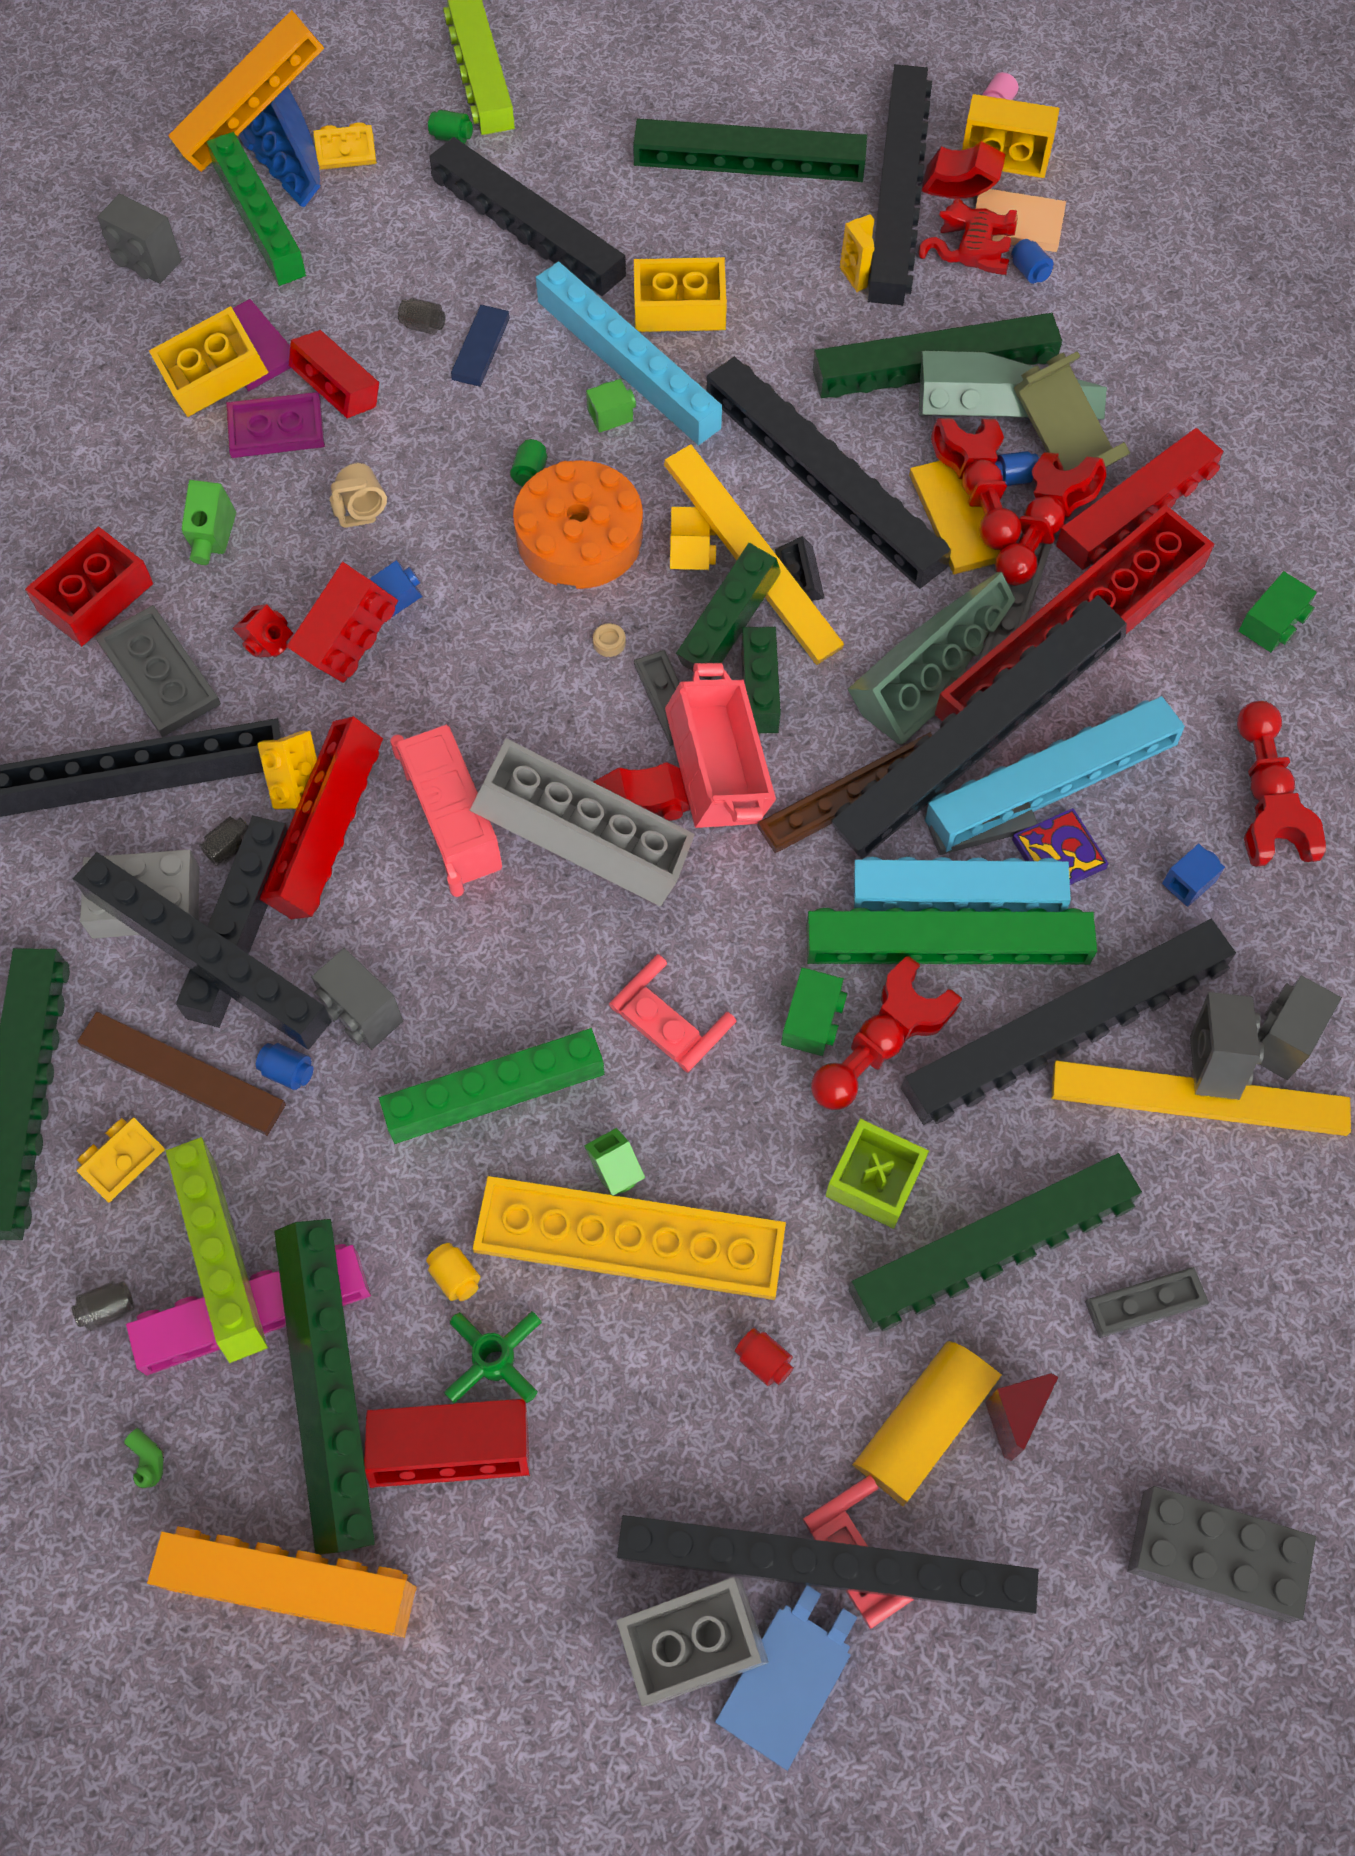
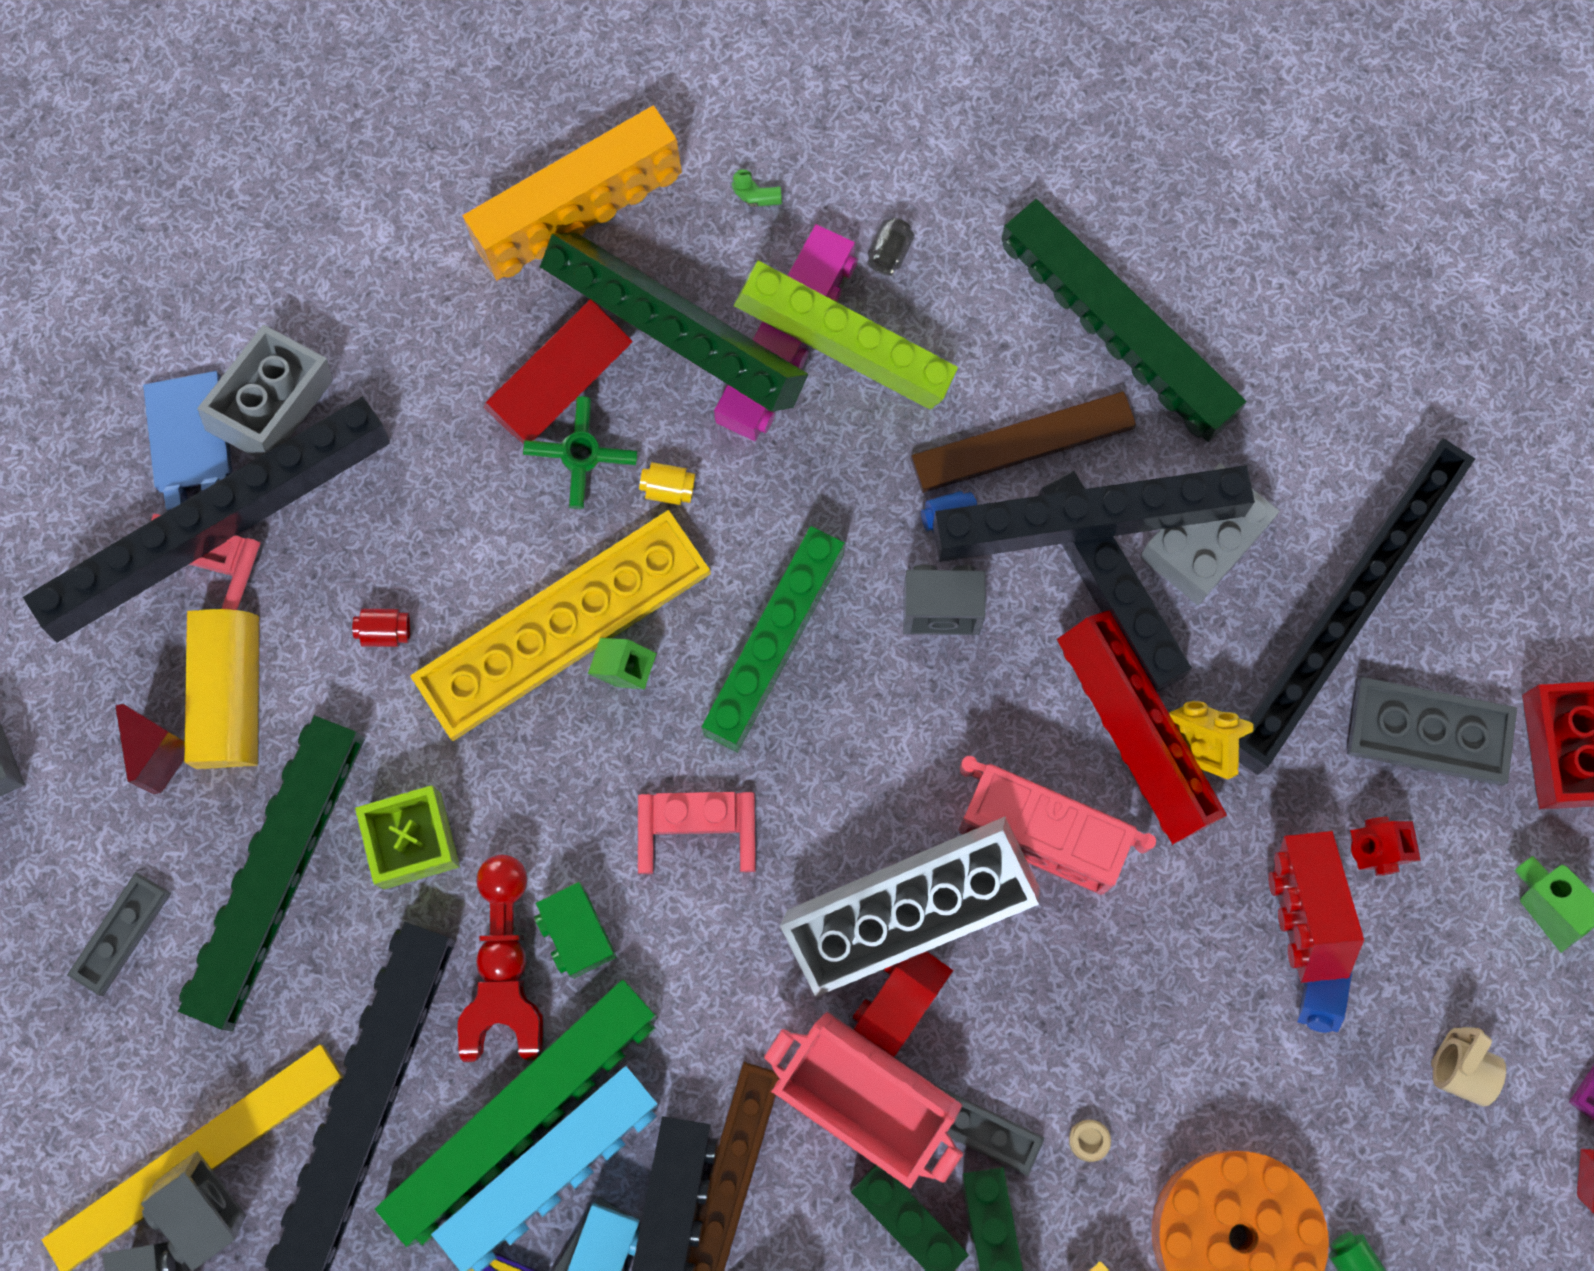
camera: 140 degrees right, 10 degrees up
yellow bracket [76,1117,165,1203] -> none
clear smoke brick [199,816,248,866] -> none

